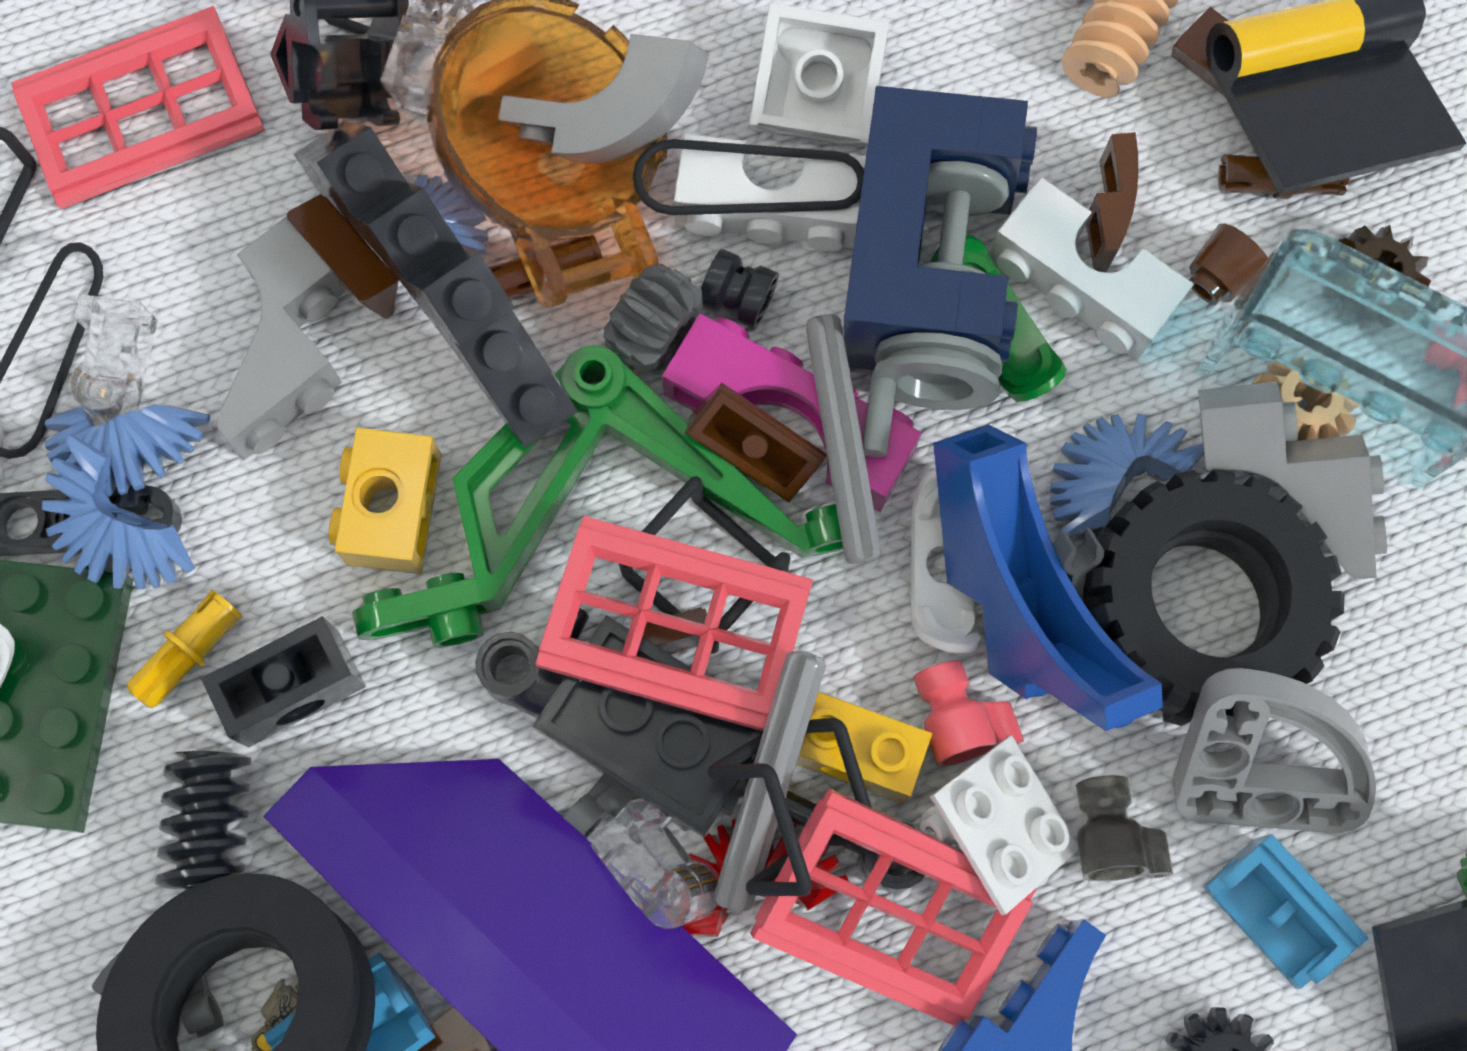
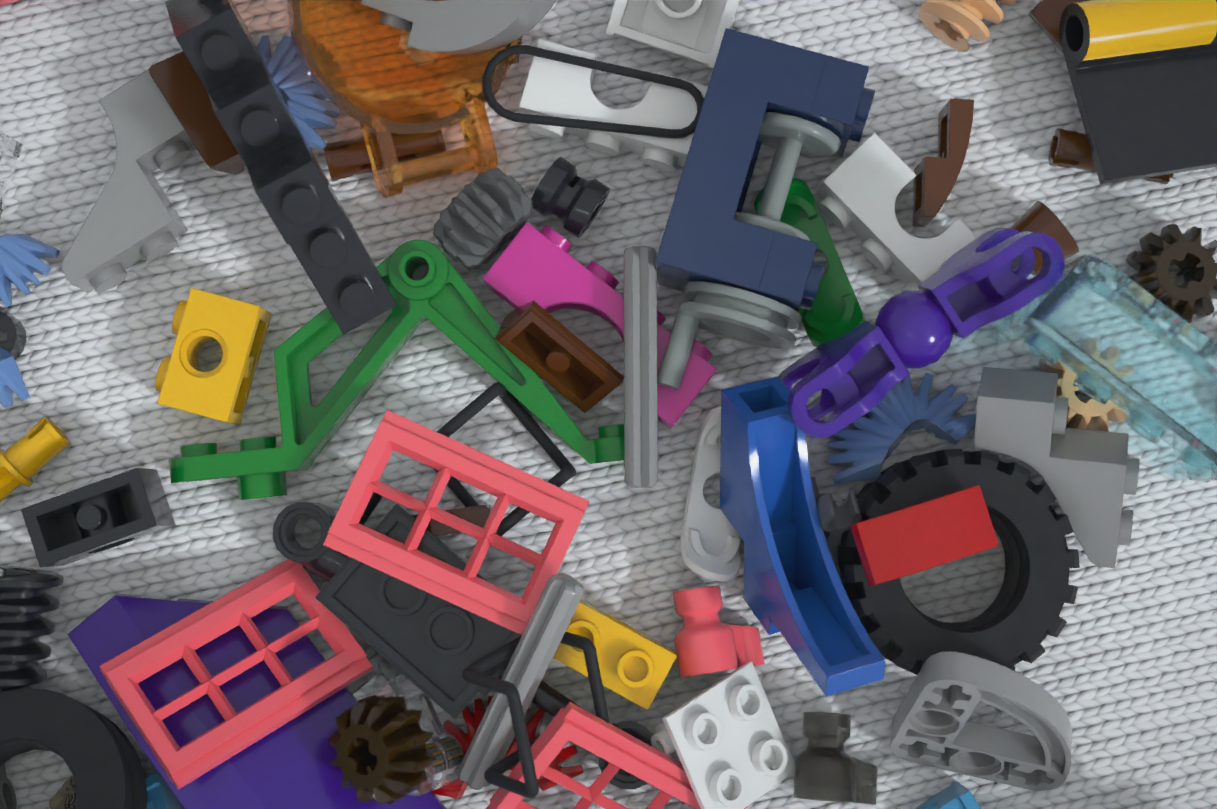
camera: 10 degrees right, 10 degrees up
none -> coral piece [100,559,373,790]
none -> dark brown gear [327,695,436,805]
none -> dark purple piece [778,228,1065,438]
none -> red slope [850,485,999,586]

